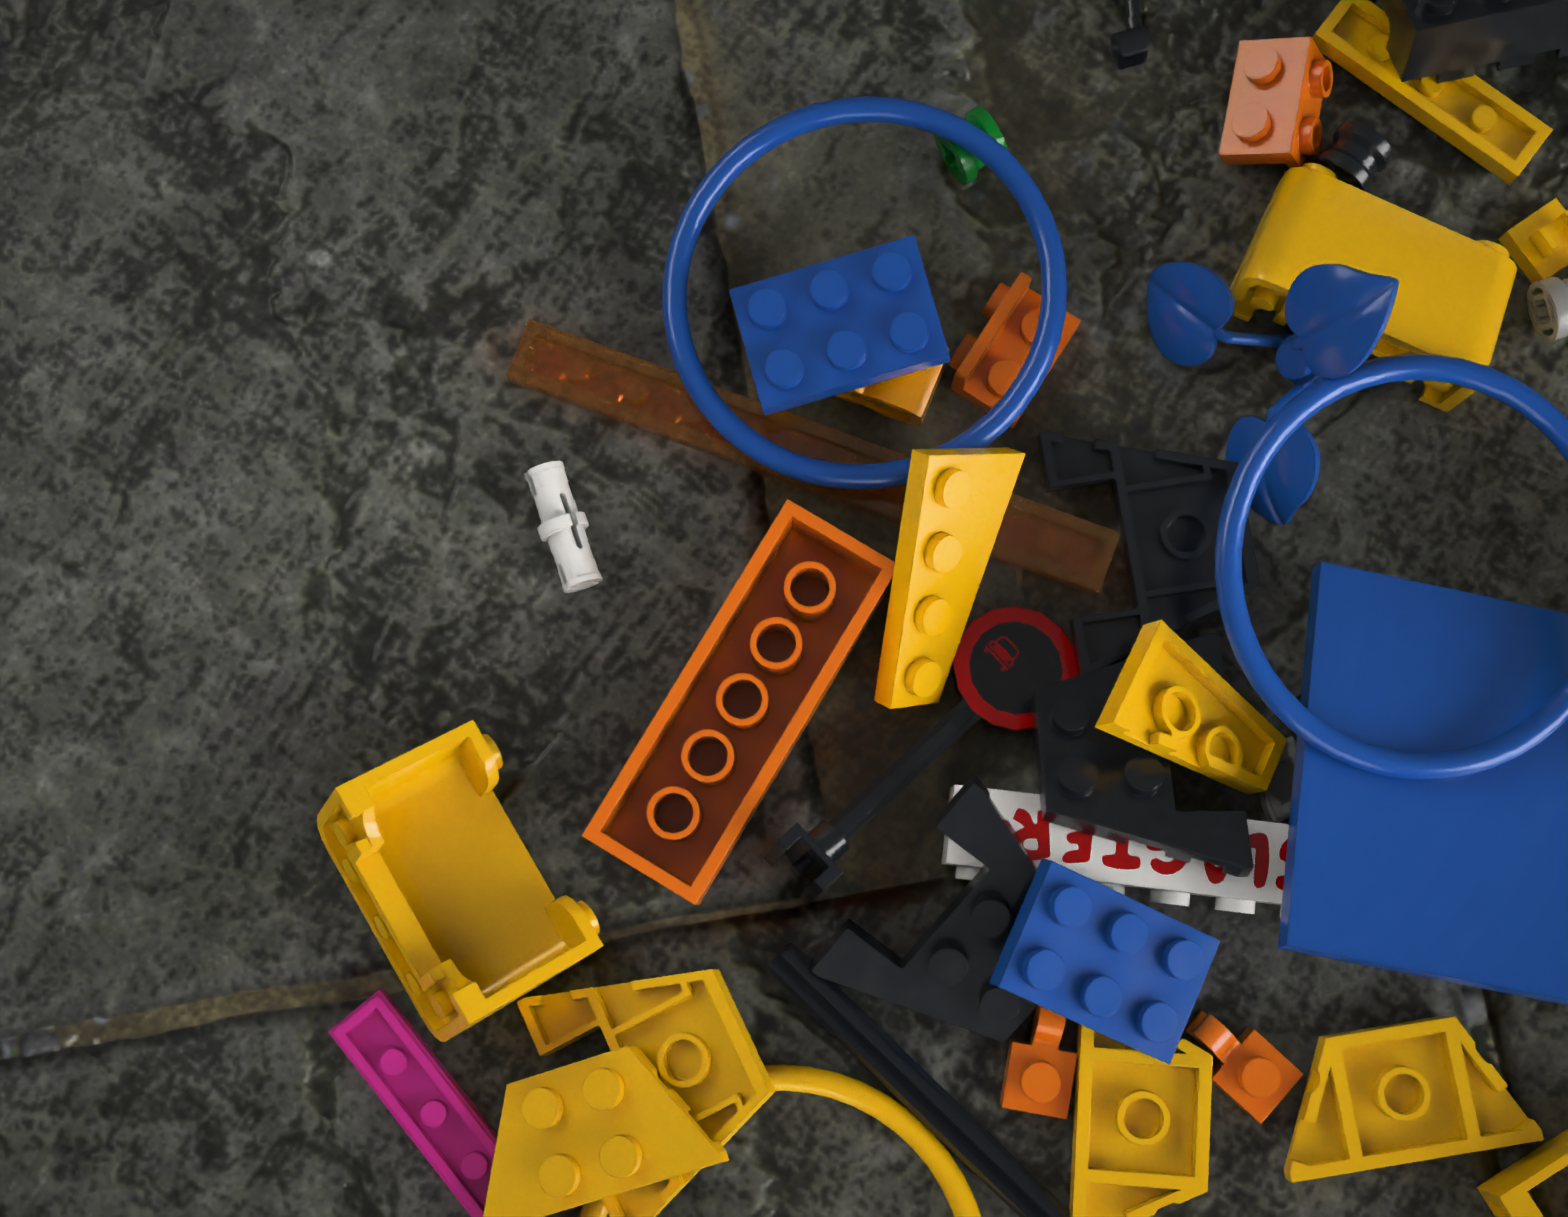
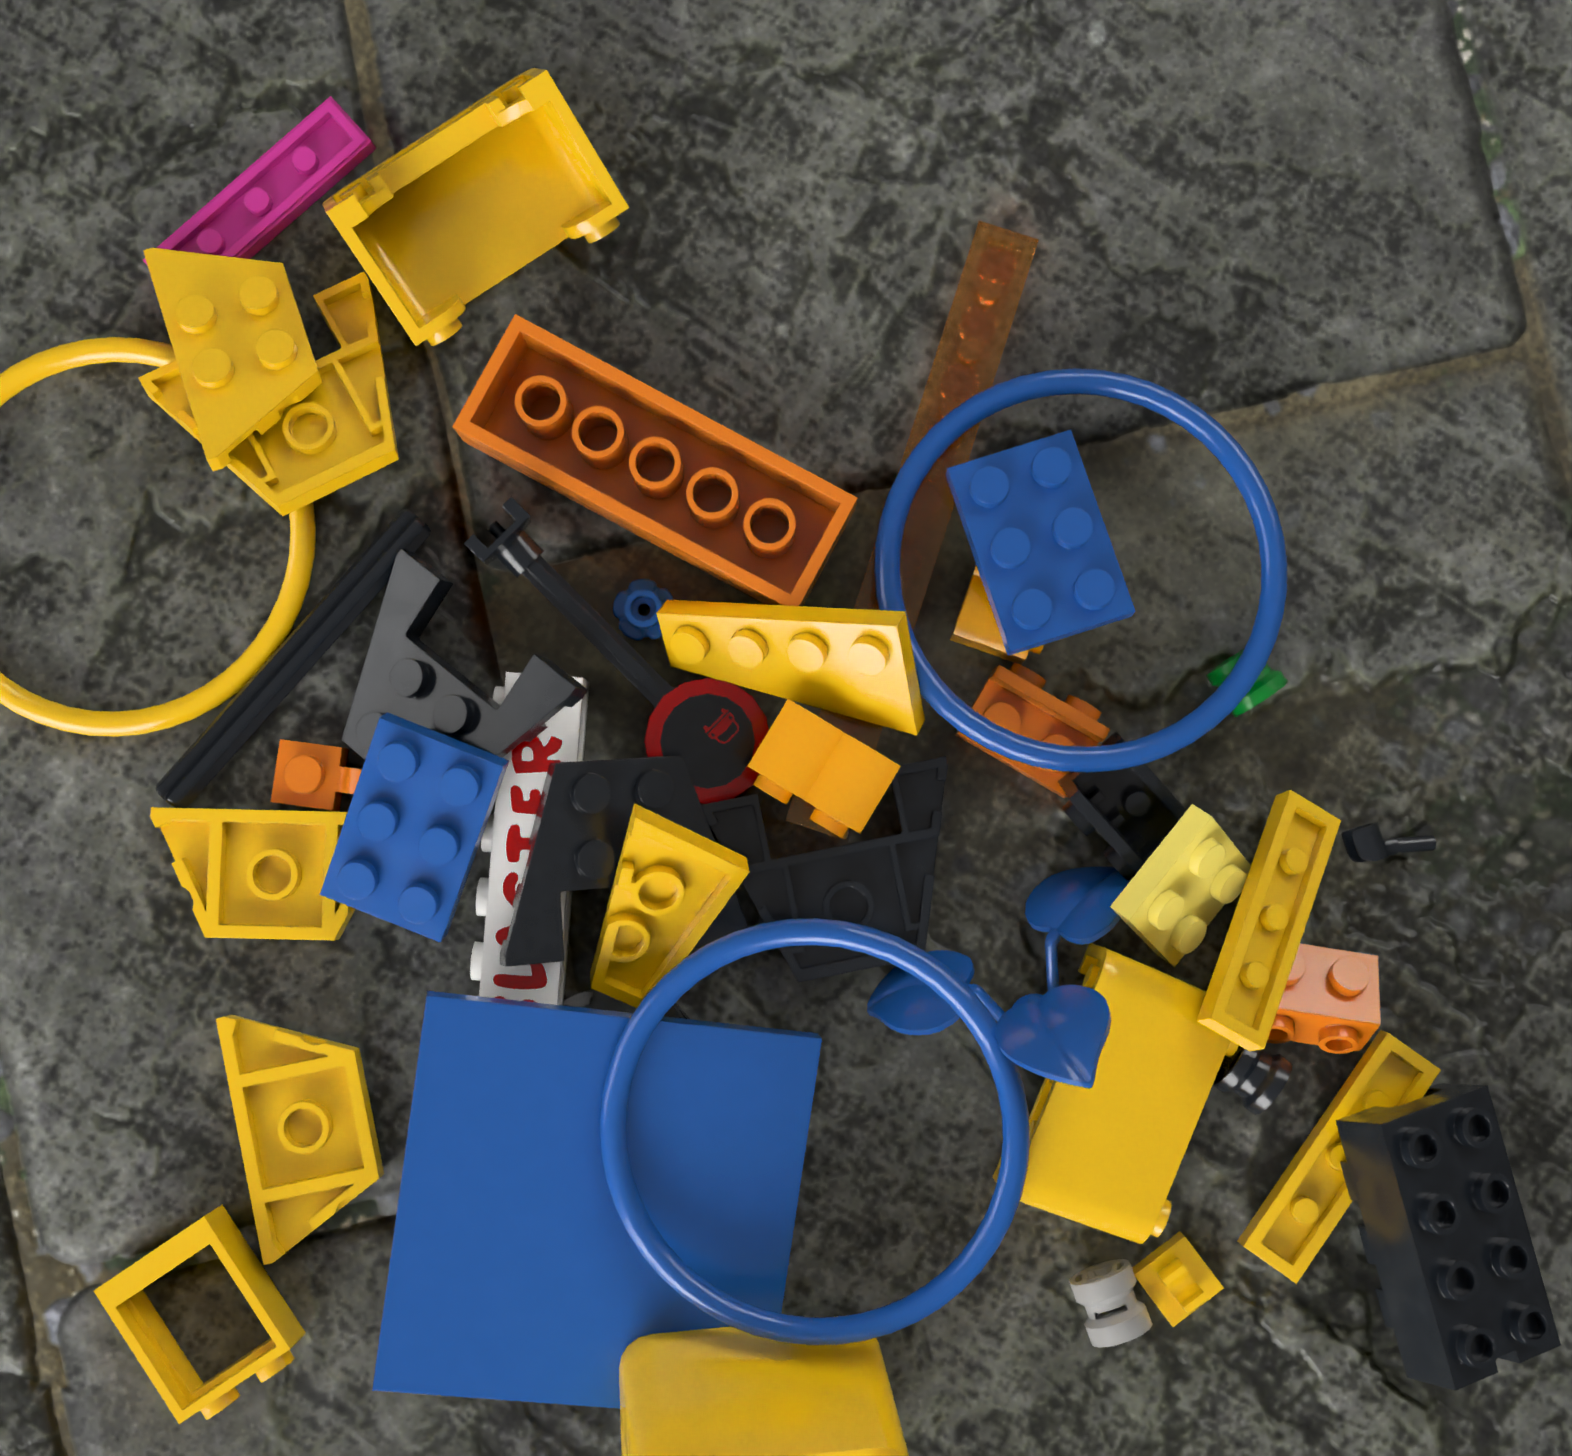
camera: 80 degrees right, 5 degrees up
white pin [524,461,603,593] -> none
orange plate [1184,1010,1304,1124] -> none
none -> blue plate [613,579,674,641]
none -> light orange brick [748,699,901,838]
none -> black bracket [1058,731,1187,880]
none -> light yellow plate [1110,804,1251,967]
none -> yellow plate [1196,790,1341,1051]

